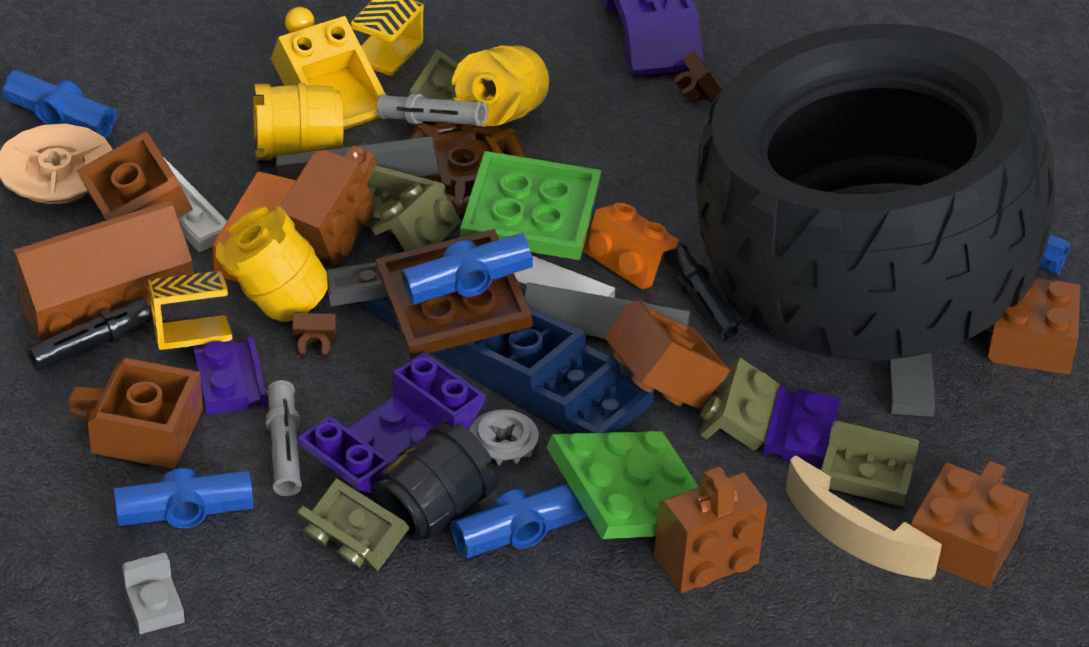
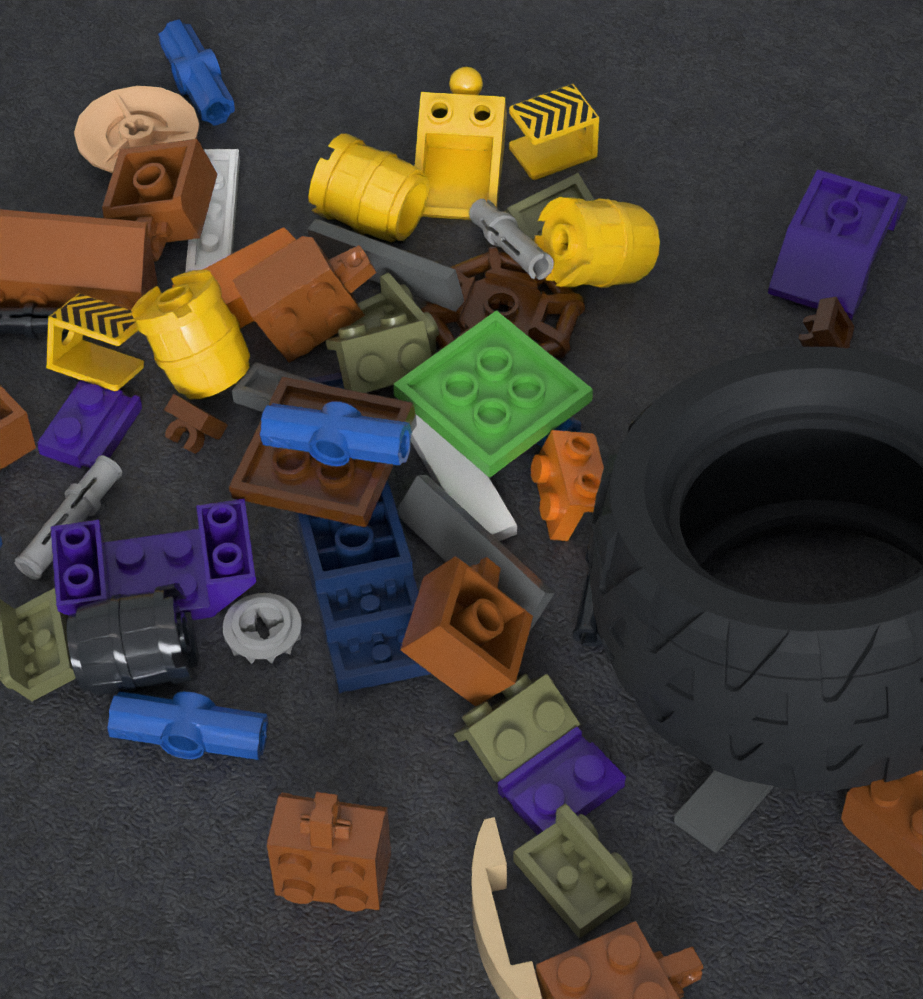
camera: 40 degrees right, 10 degrees up
bright green plate [546,431,699,539] -> none

